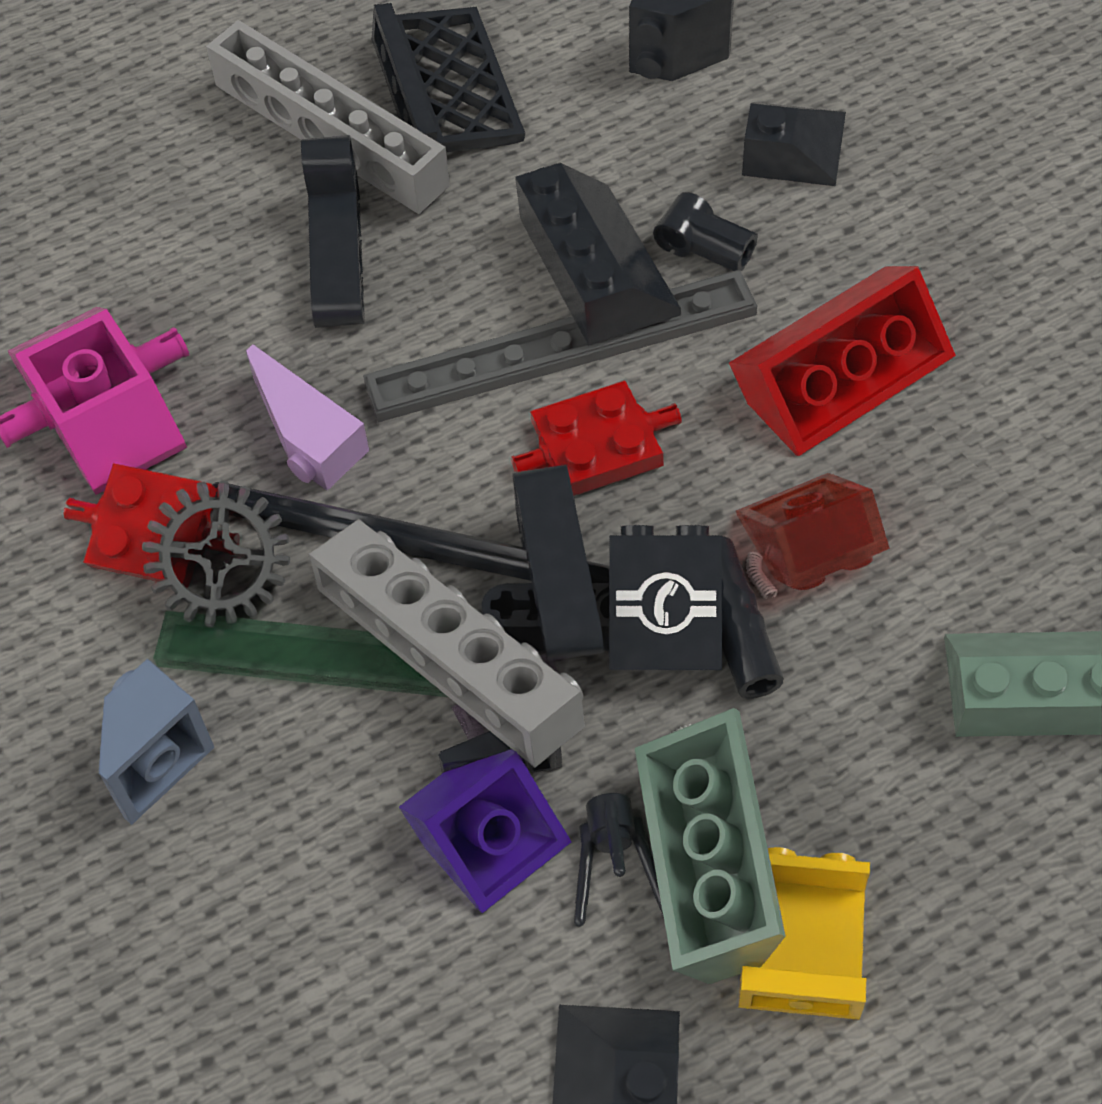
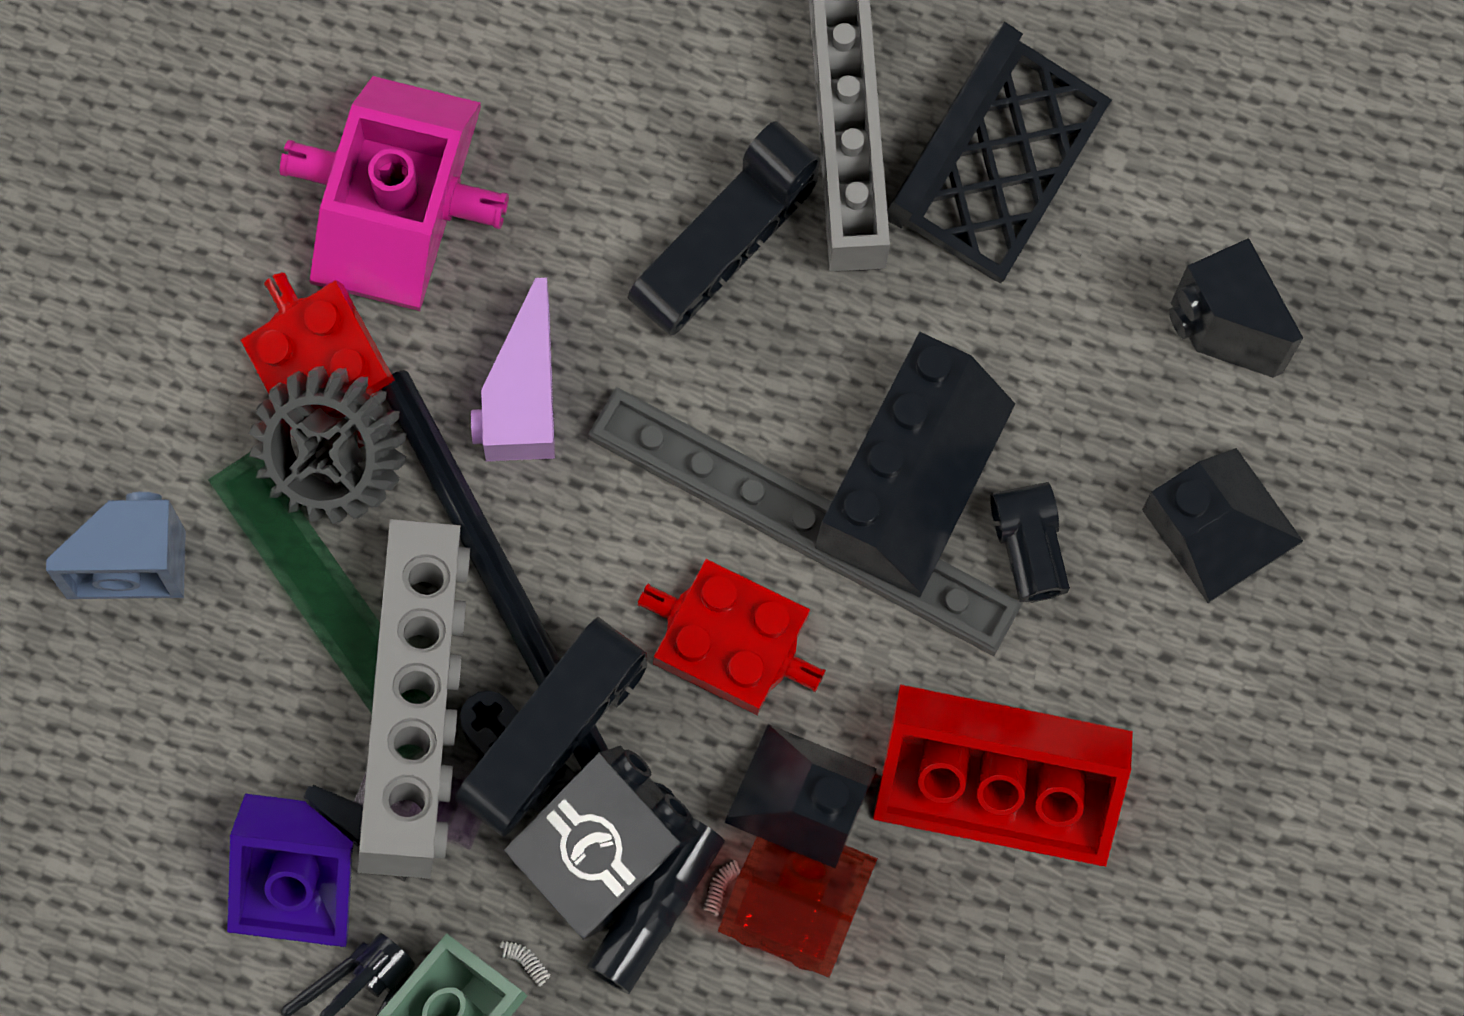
camera: 40 degrees right, 15 degrees up
none -> black slope [725,724,877,868]

